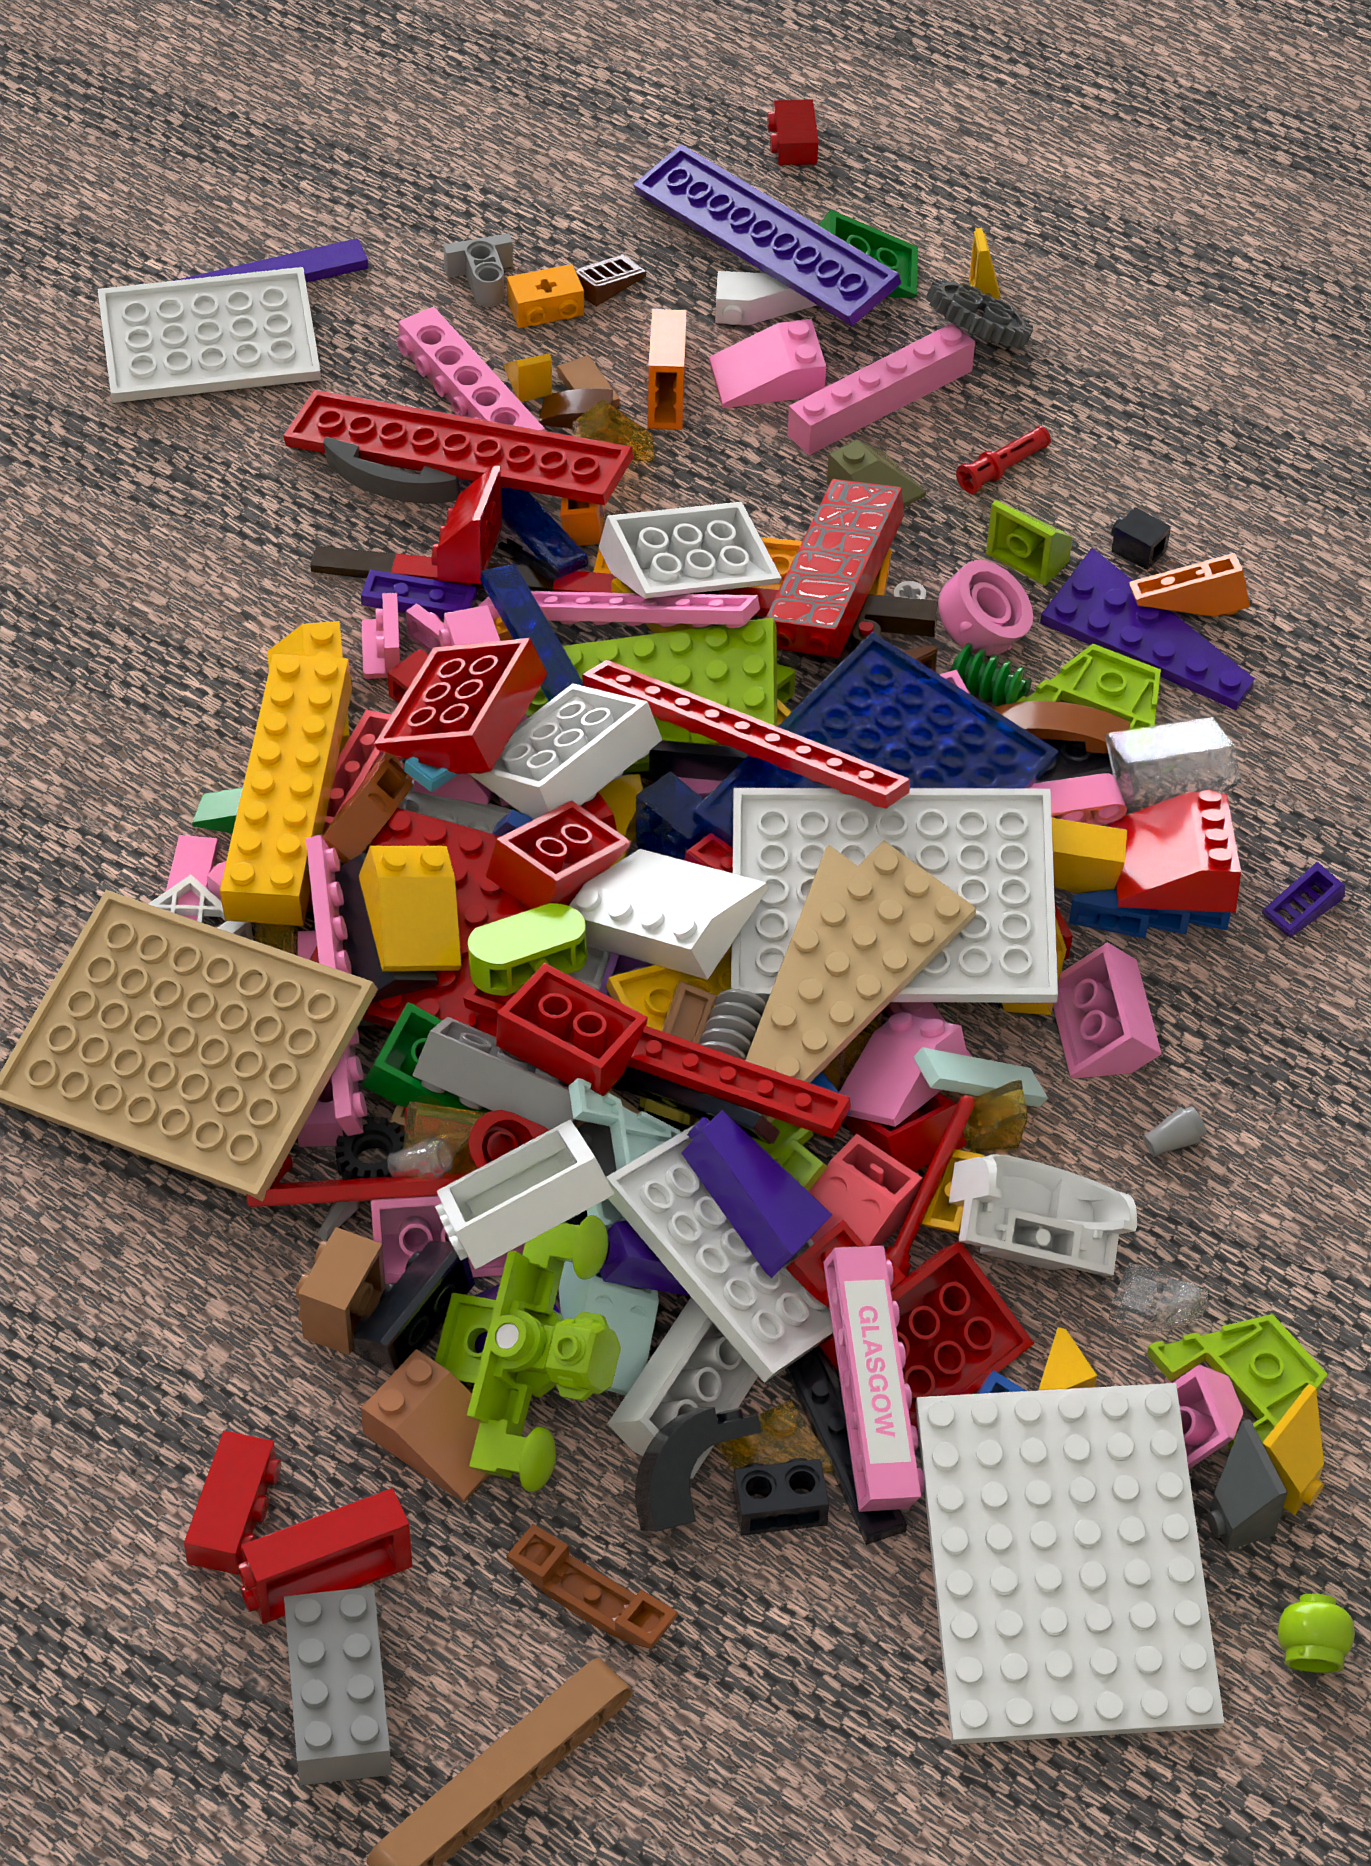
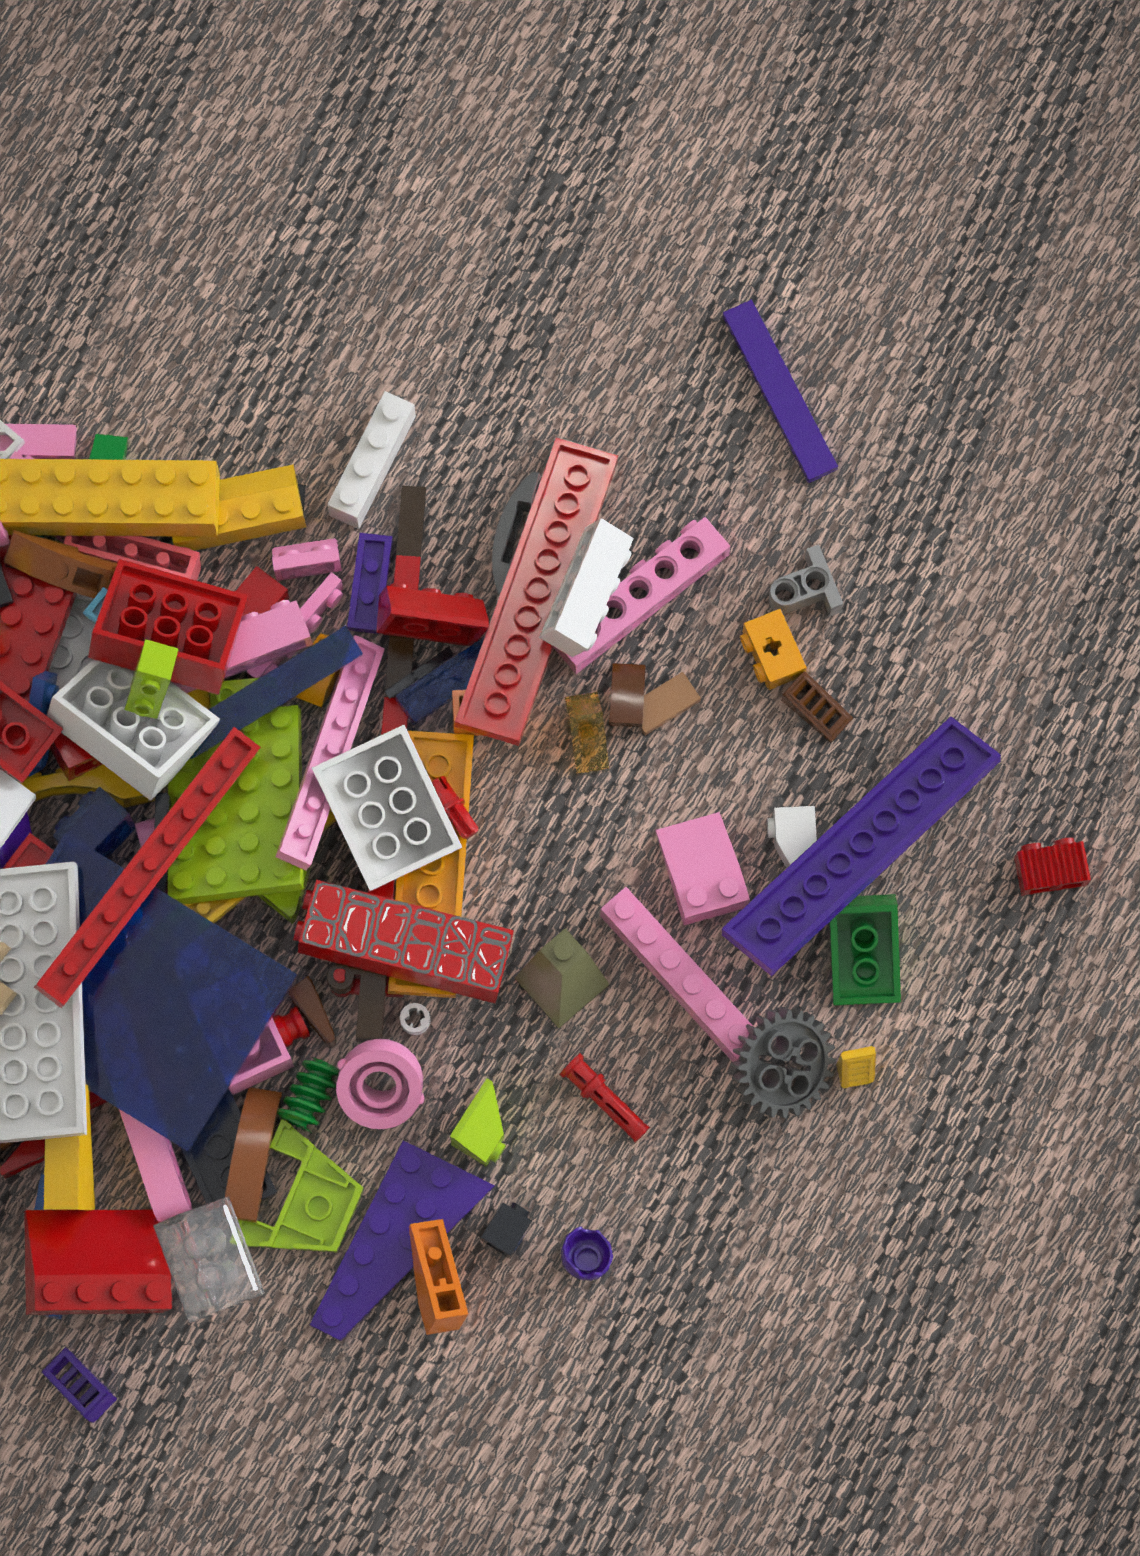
camera: 85 degrees right, 25 degrees up
white plate [98,267,321,403] -> none
yellow slope [503,353,552,402] -> none
orange slope [647,309,687,430] -> none
none -> lime brick [124,639,178,719]
none -> white brick [327,391,416,529]
none -> white brick [539,518,634,657]
none -> dark purple hair [560,1226,613,1281]

